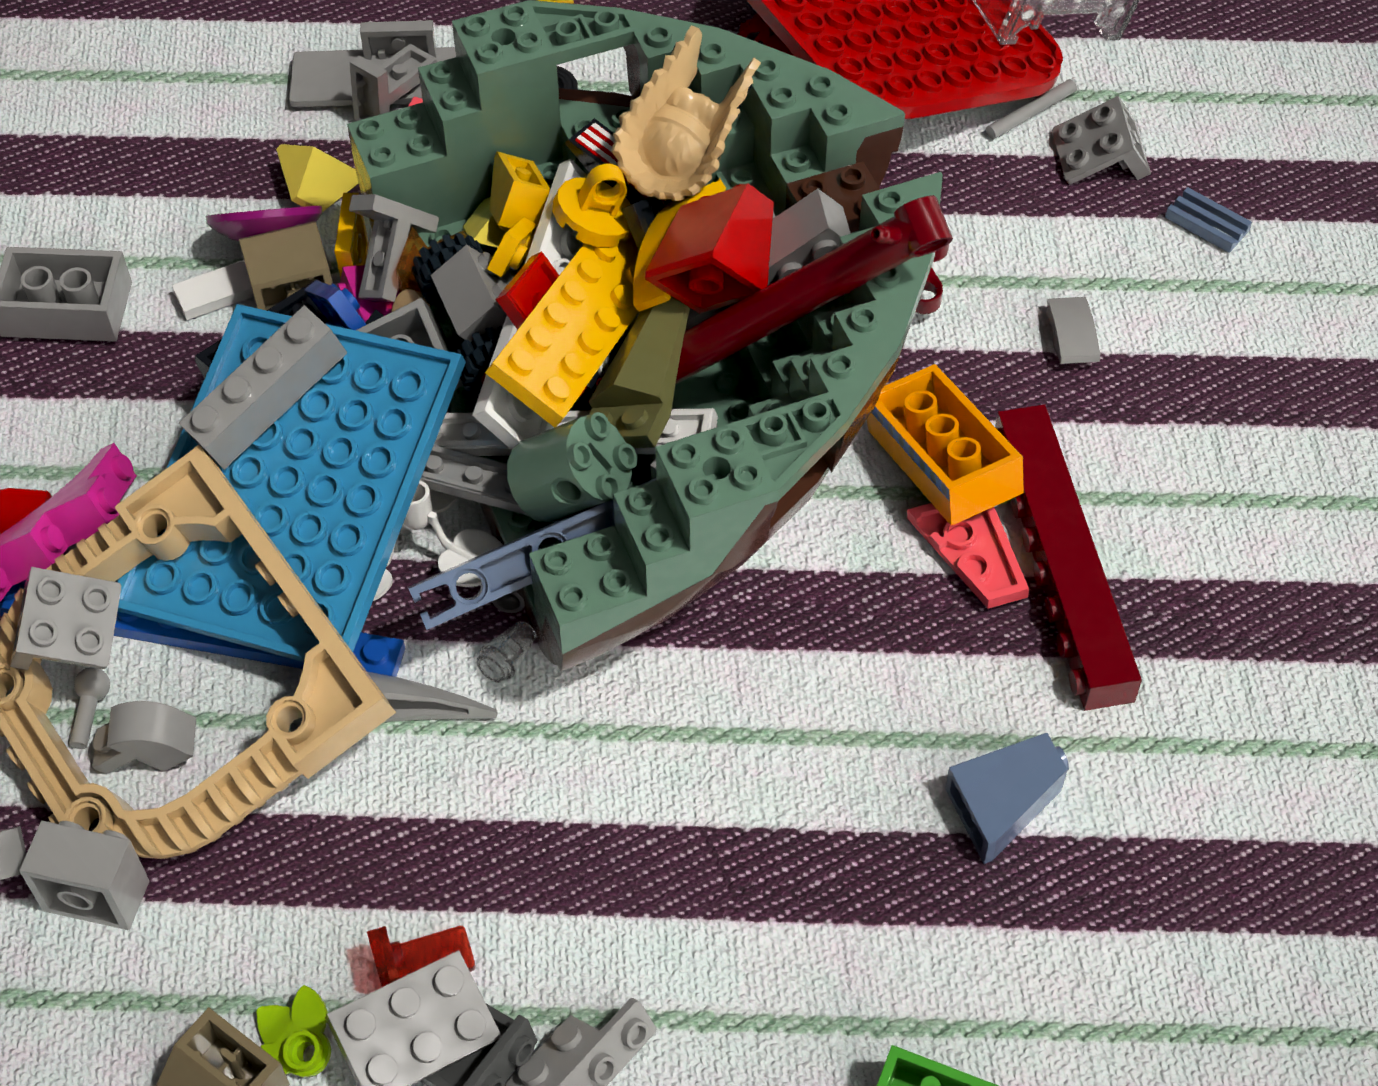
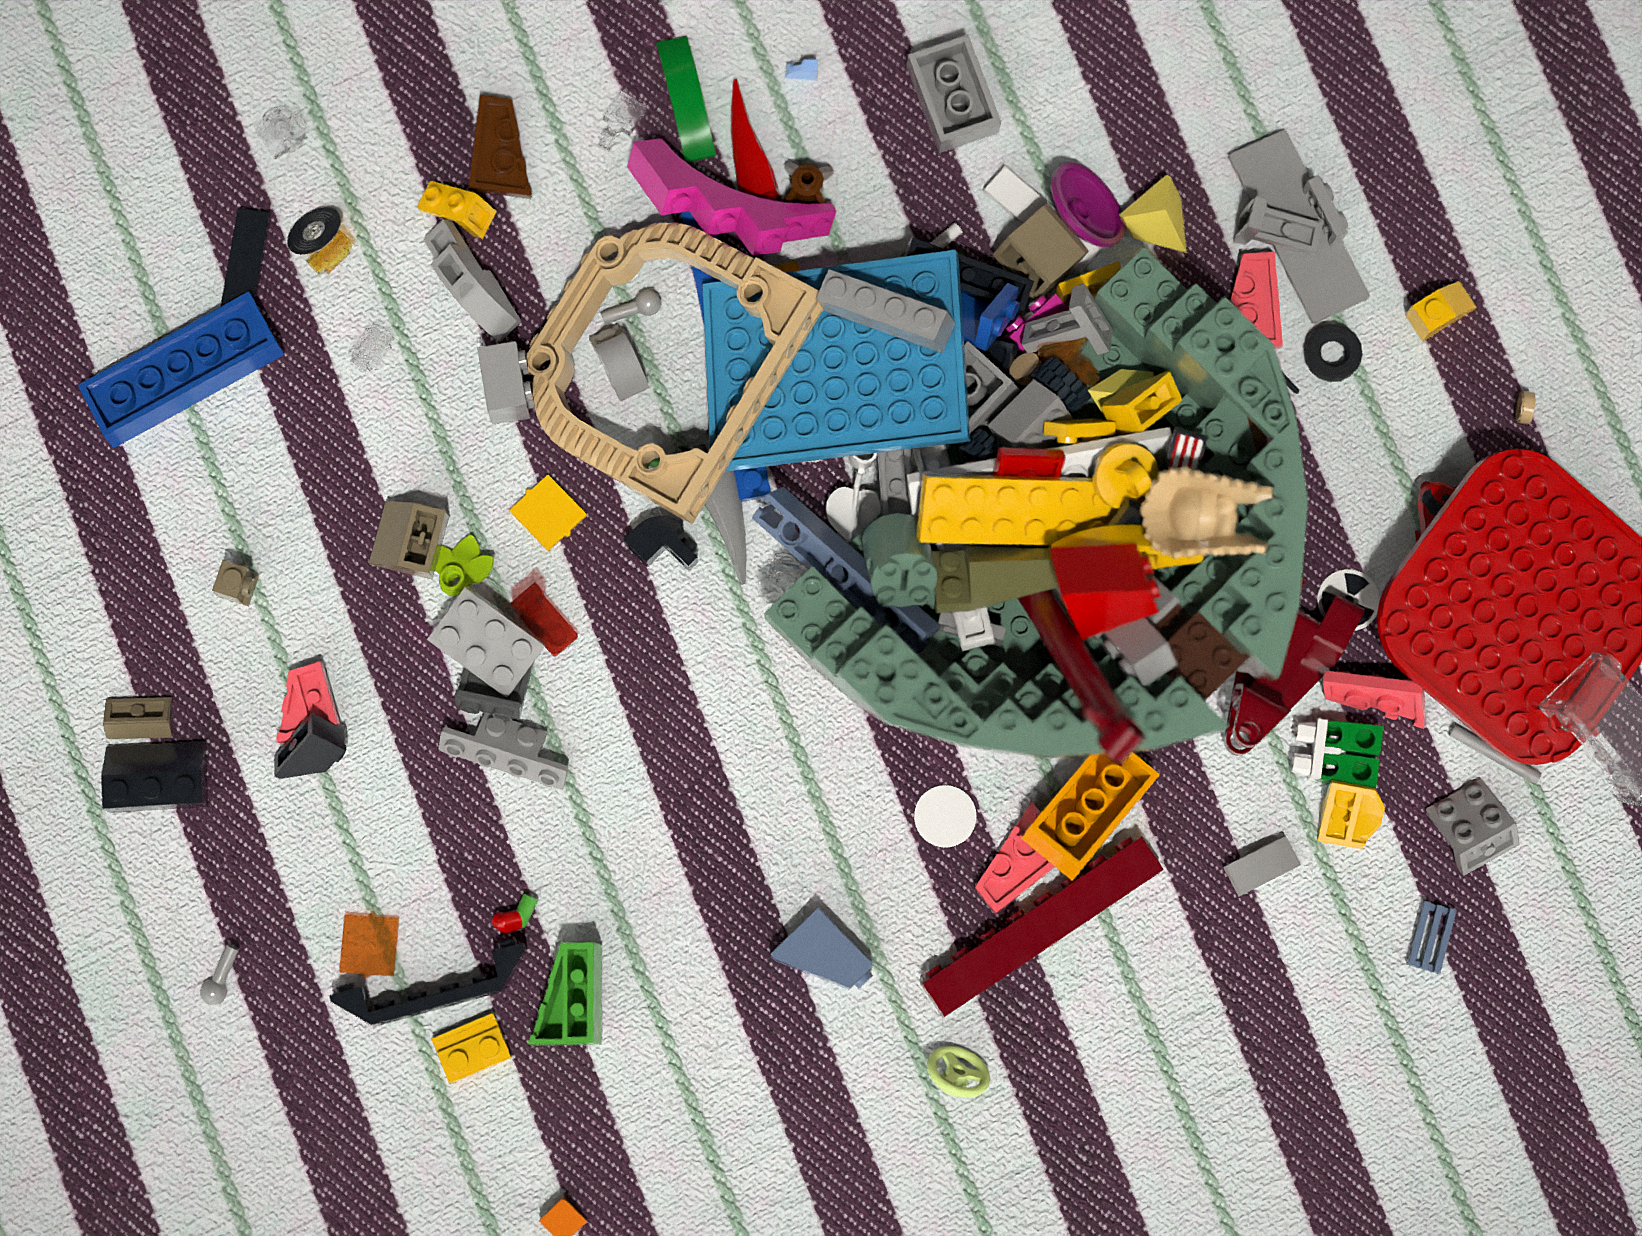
camera: 60 degrees right, 25 degrees up
light grey bracket [10,567,122,670] -> none
none -> yellow piece [509,475,587,552]
none -> black brick [623,516,698,571]
none -> reddish brown brick [782,161,834,204]
none -> white sticker [914,785,976,847]
none -> yellowish green piece [927,1046,990,1098]
none -> green hips [1291,719,1384,788]
none -> yellow slope [1317,780,1385,849]
none -> coral wing [1323,670,1426,729]

